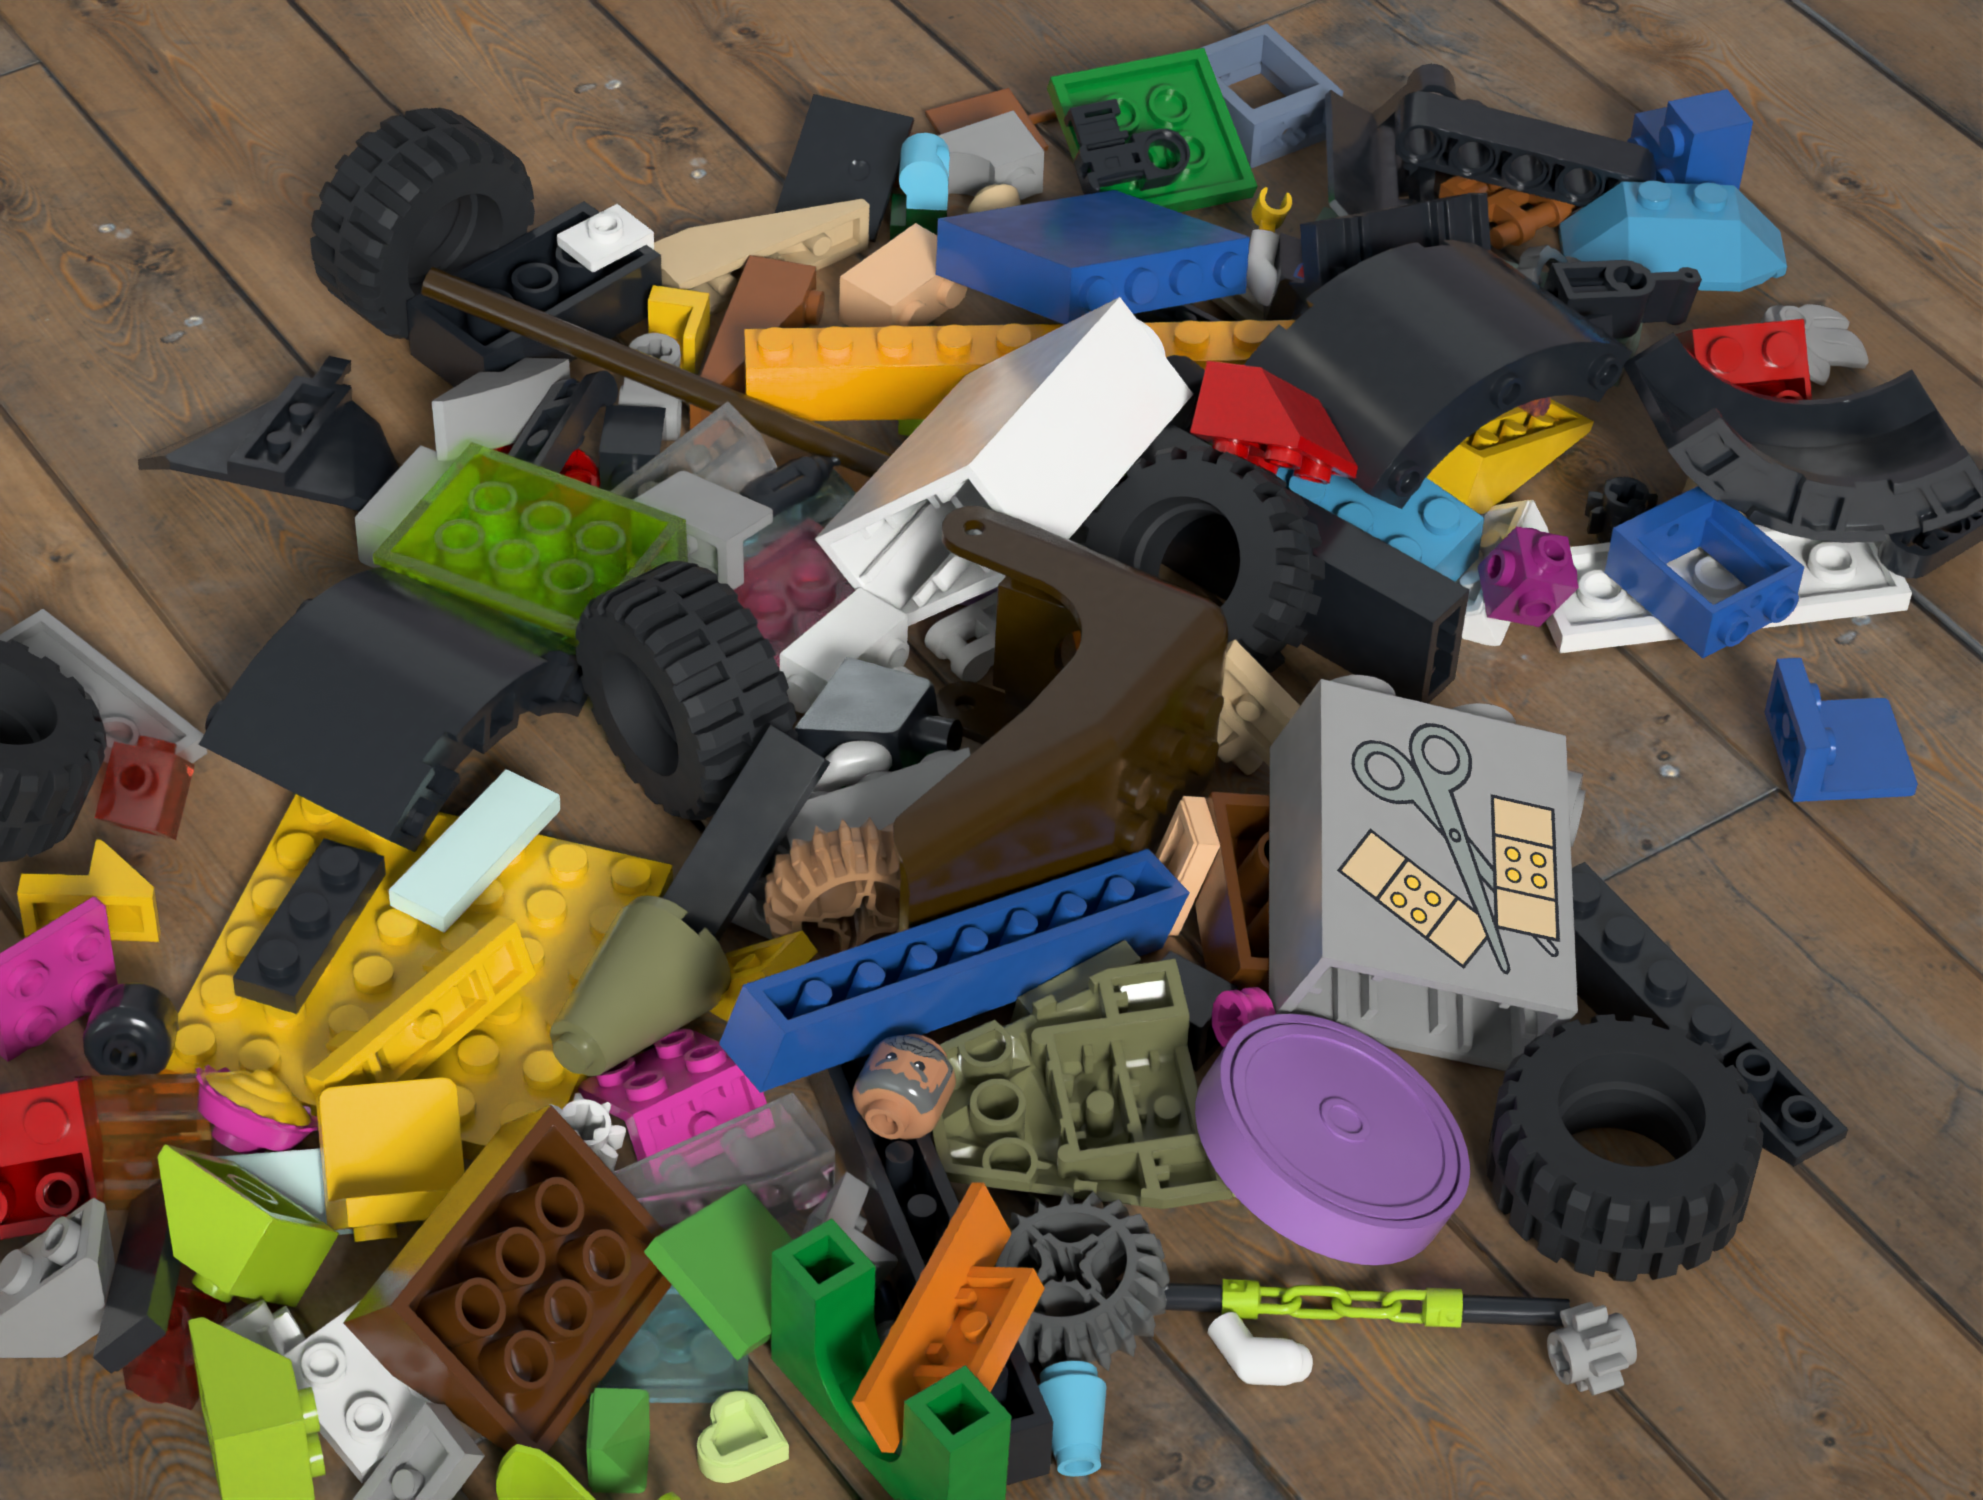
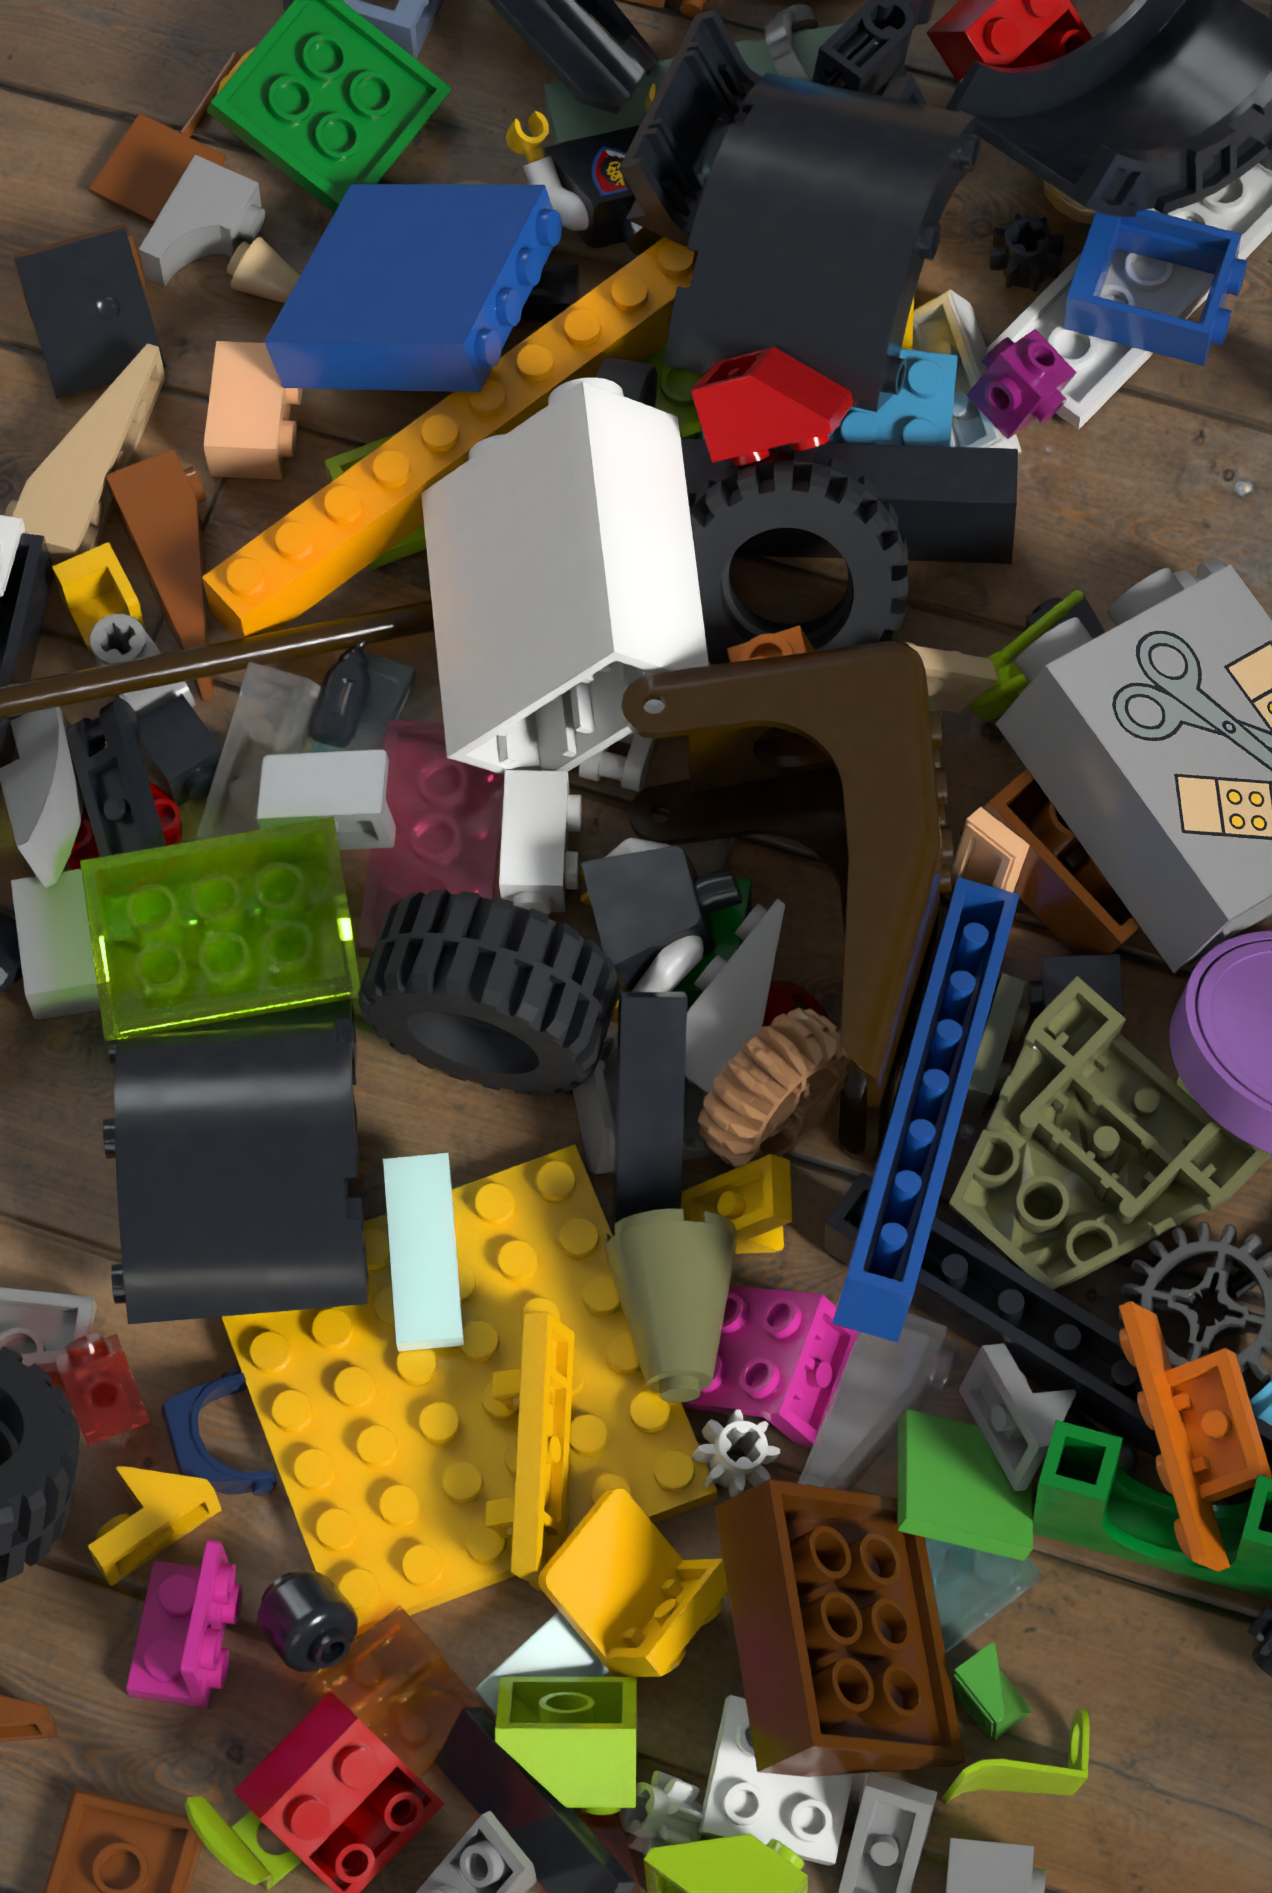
camera: 30 degrees left, 20 degrees up
piece [196,1065,318,1154] -> none
black plate [233,838,386,1014] -> none
yellowish green tile [697,1390,789,1483] -> none
nougat head [852,1034,956,1140] -> none
medium azure leg [890,133,950,241] -> none
black piece [1064,99,1190,195] -> none
dark pink bush [1211,987,1276,1047] -> none
none -> dark blue helmet [161,1370,277,1496]

